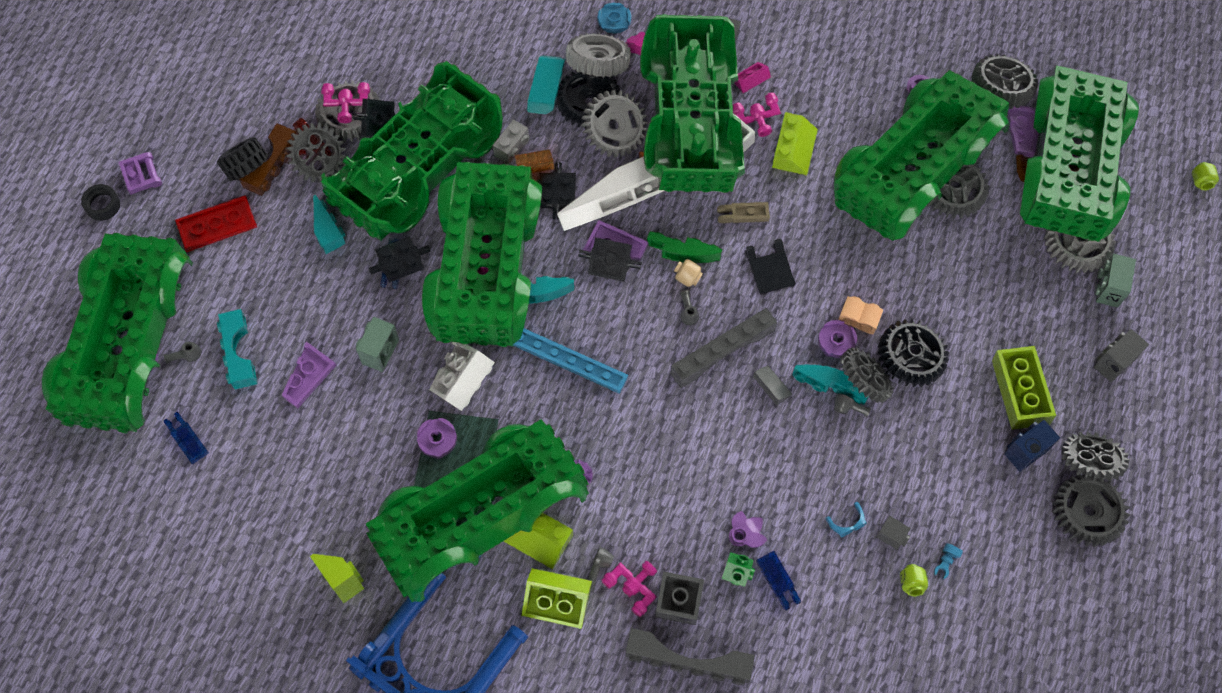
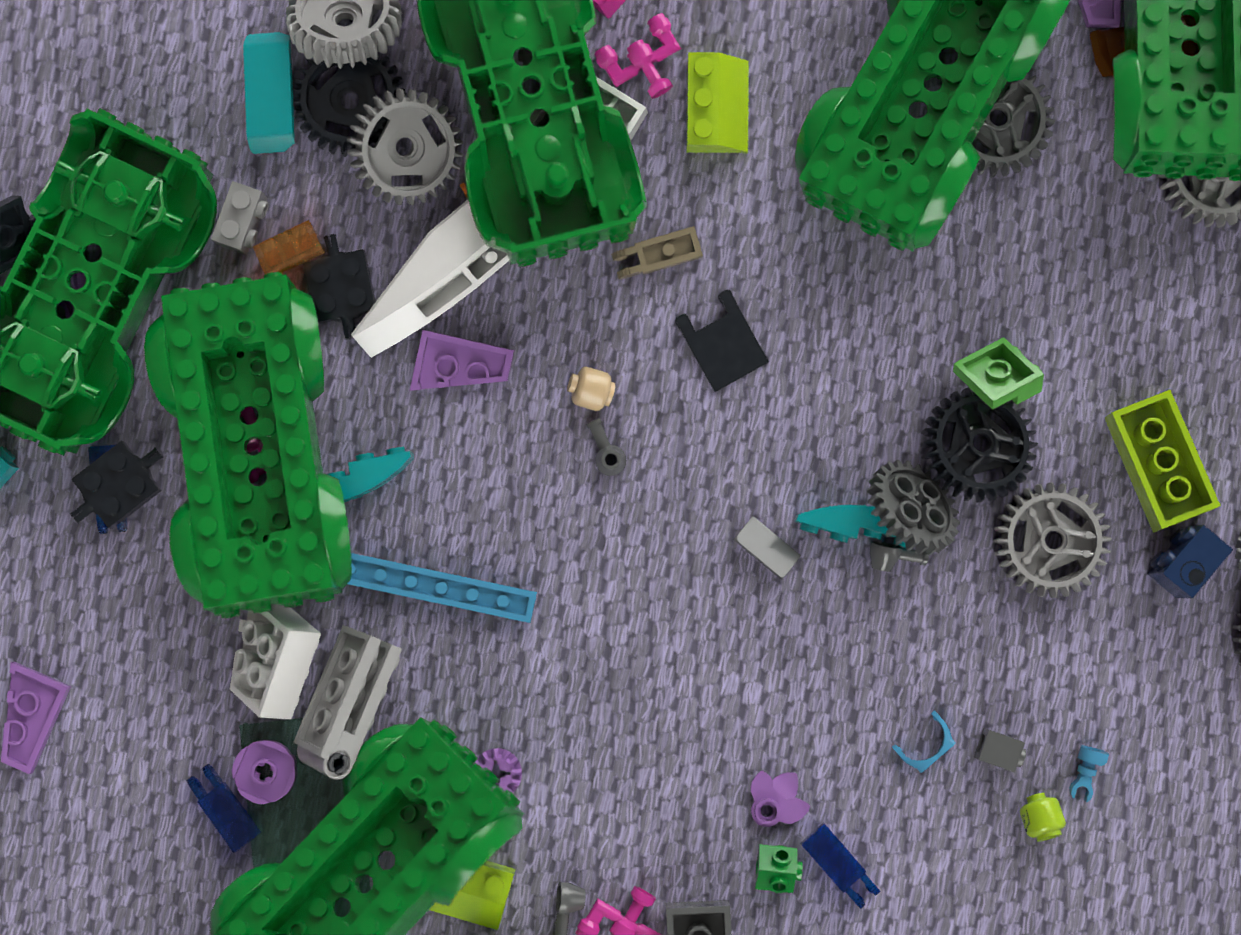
camera: 10 degrees left, 20 degrees up
sand green brick [356,317,399,372] -> none
black plate [578,237,642,282] -> none
green slope [647,231,723,263] -> none
dark grey arch [670,308,777,388] -> none
medium lavender plate [818,320,857,358] -> none
light nougat brick [838,296,883,335] -> none
none -> clear blue hinge [186,764,262,853]
none -> light grey hinge [293,625,402,780]
none -> bright green plate [953,337,1044,410]
none -> light grey gear [993,482,1111,598]

